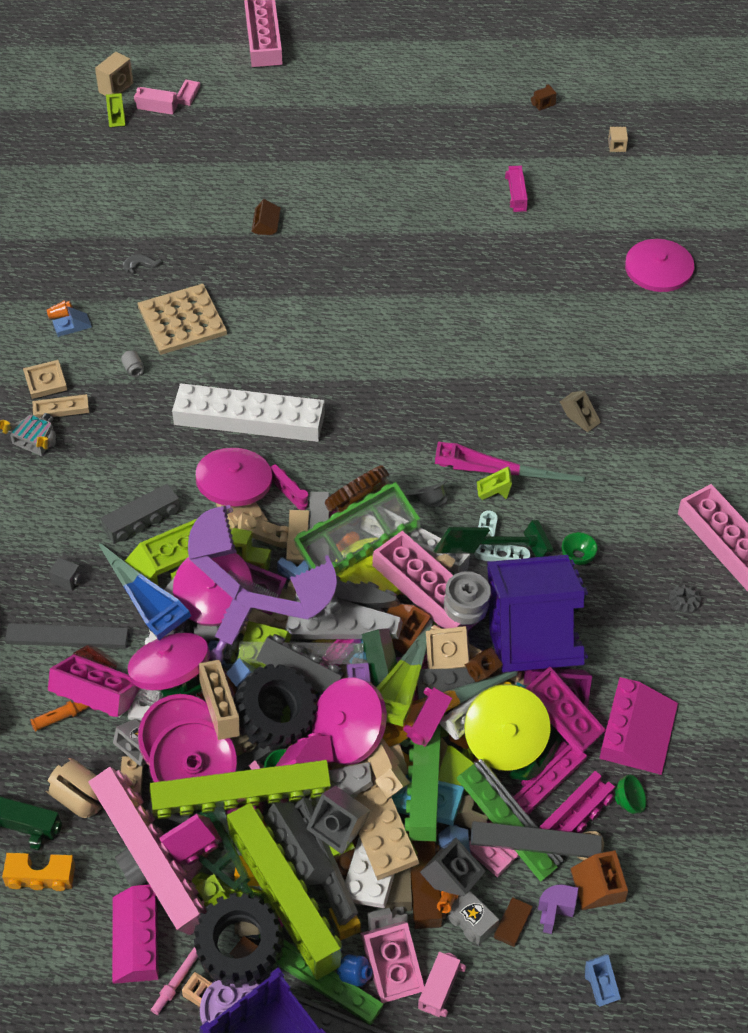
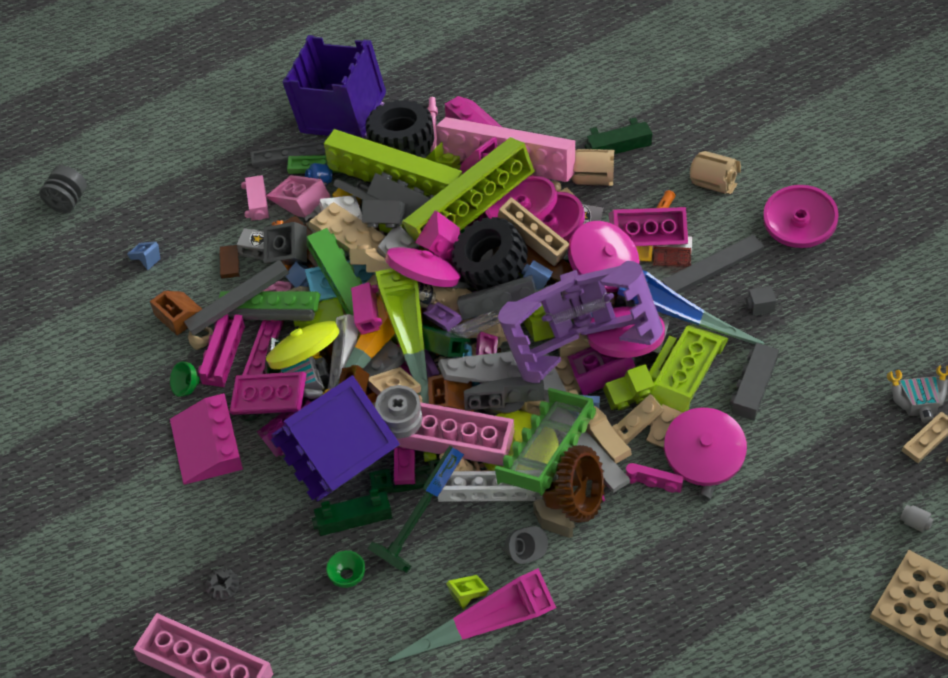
camera: 150 degrees right, 0 degrees up
light orange arch [2,853,75,891] -> none
white brick [172,383,325,442] -> none
light aqua beam [474,511,530,561] -> none
medium lavender brick [538,885,578,934] -> none

